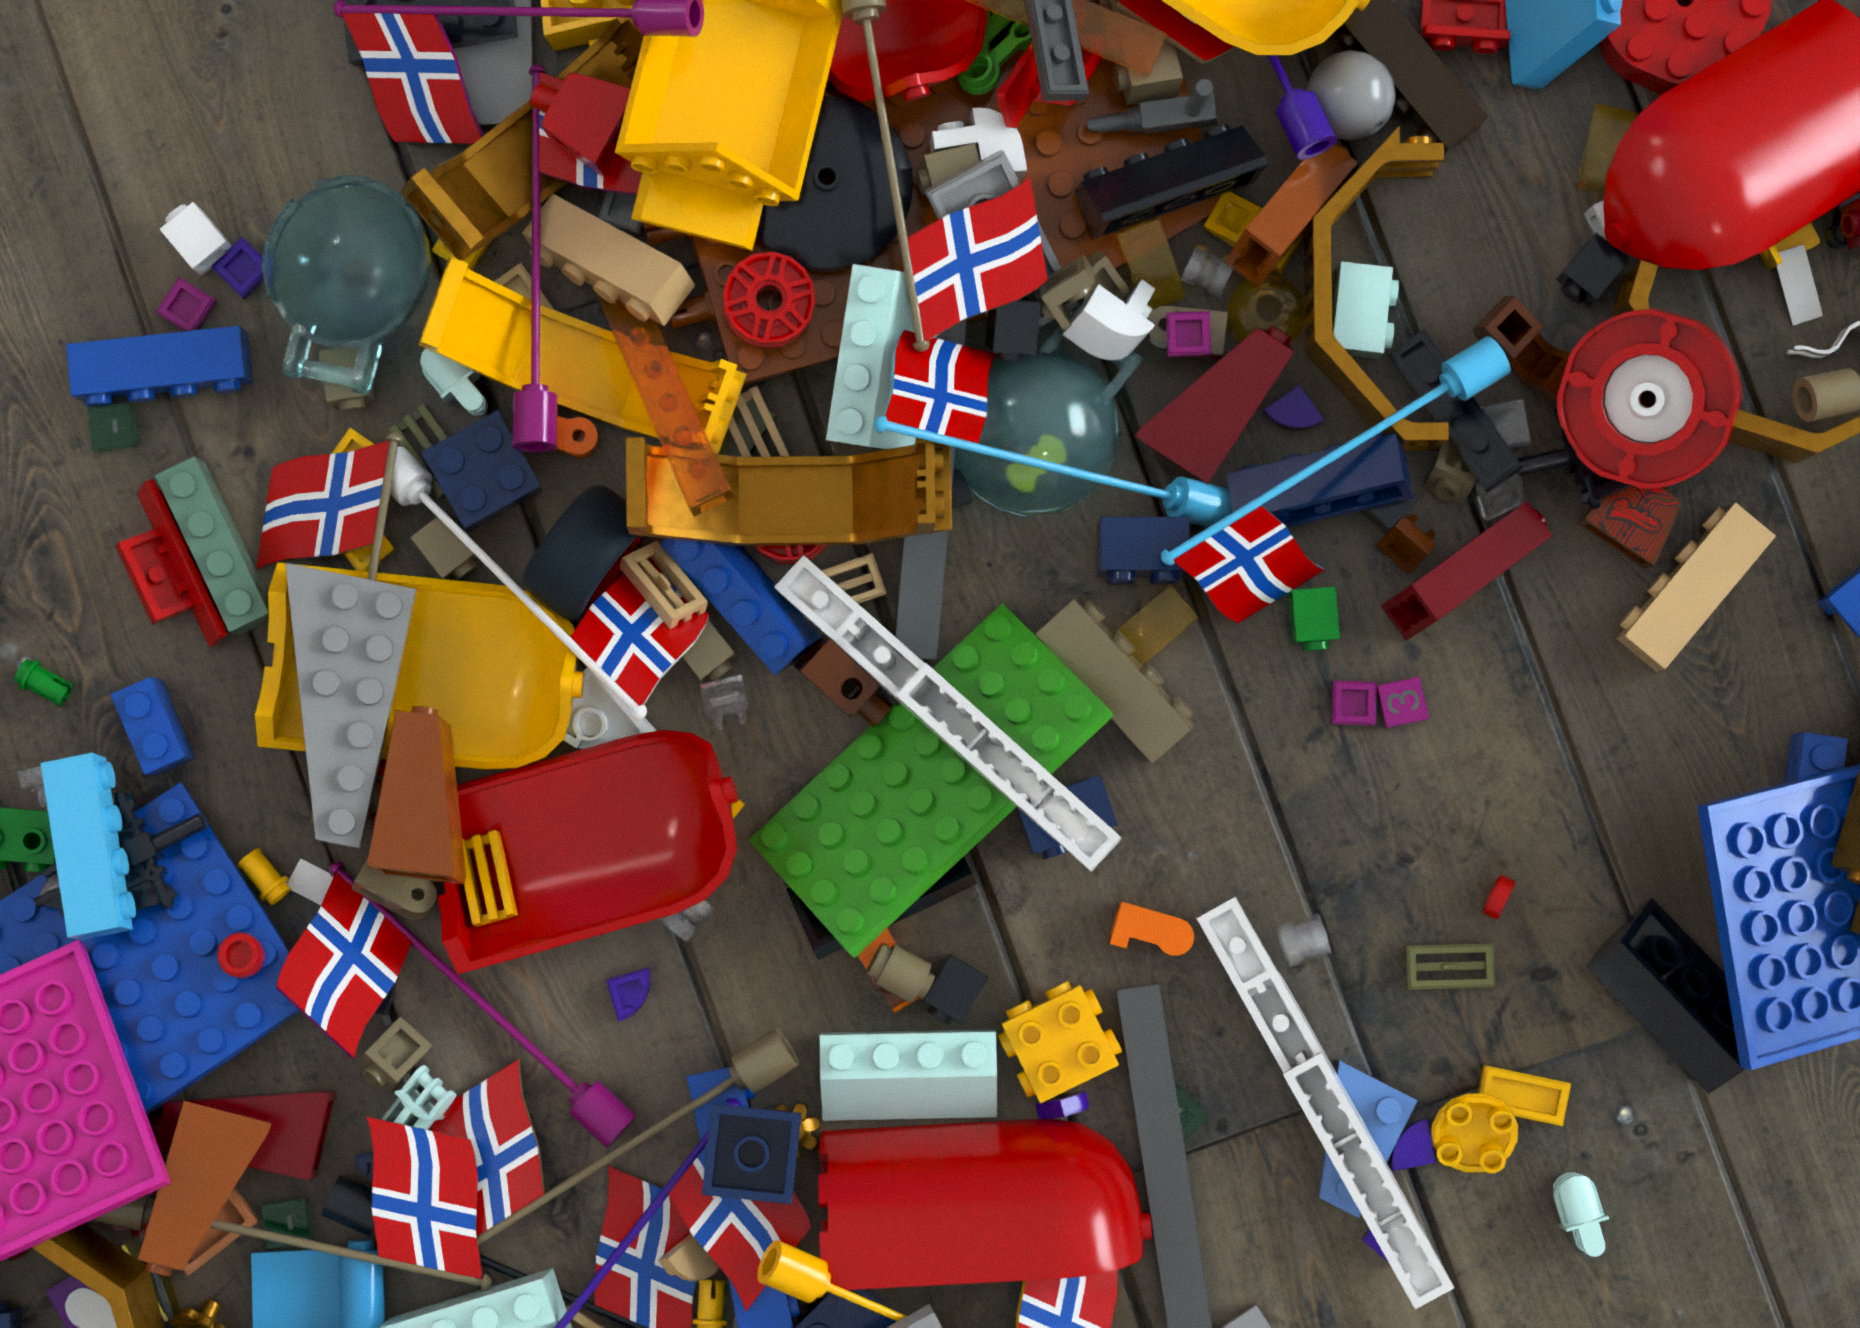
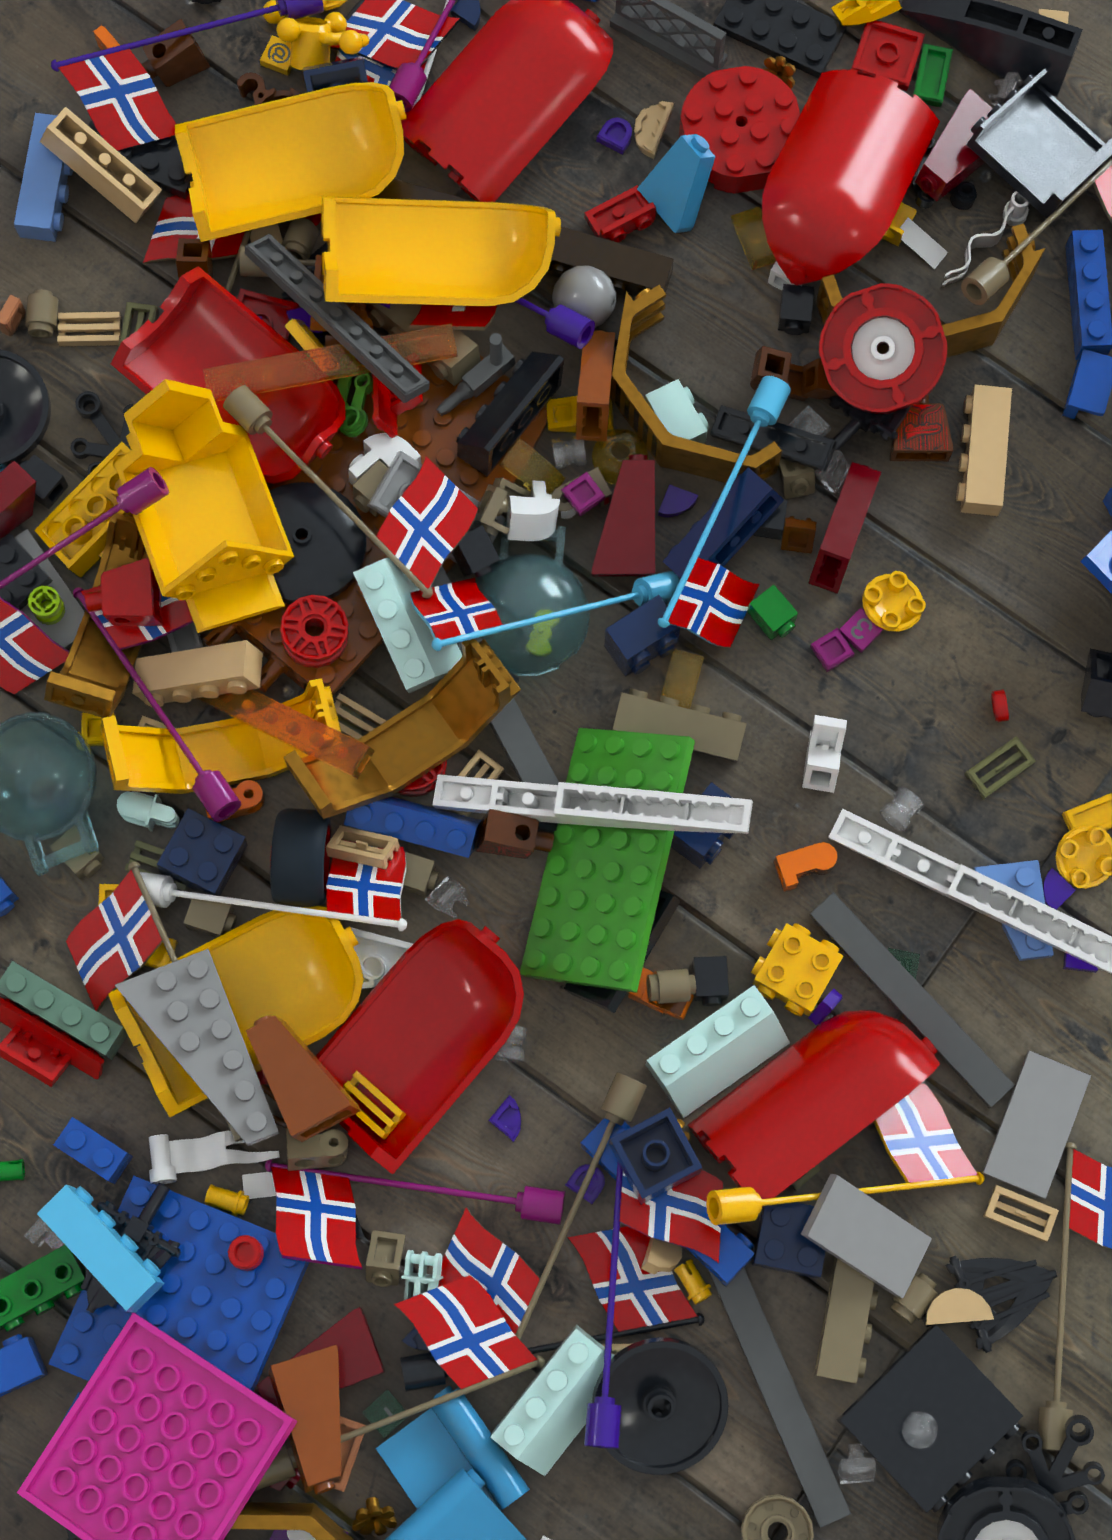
camera: 35 degrees left, 10 degrees down
none -> lime wheel [28,586,65,625]
none -> white flag [149,1131,280,1185]
none -> dark purple tile [565,1164,605,1205]
none -> white brick [802,715,847,793]
none -> yellow dish [862,571,926,632]

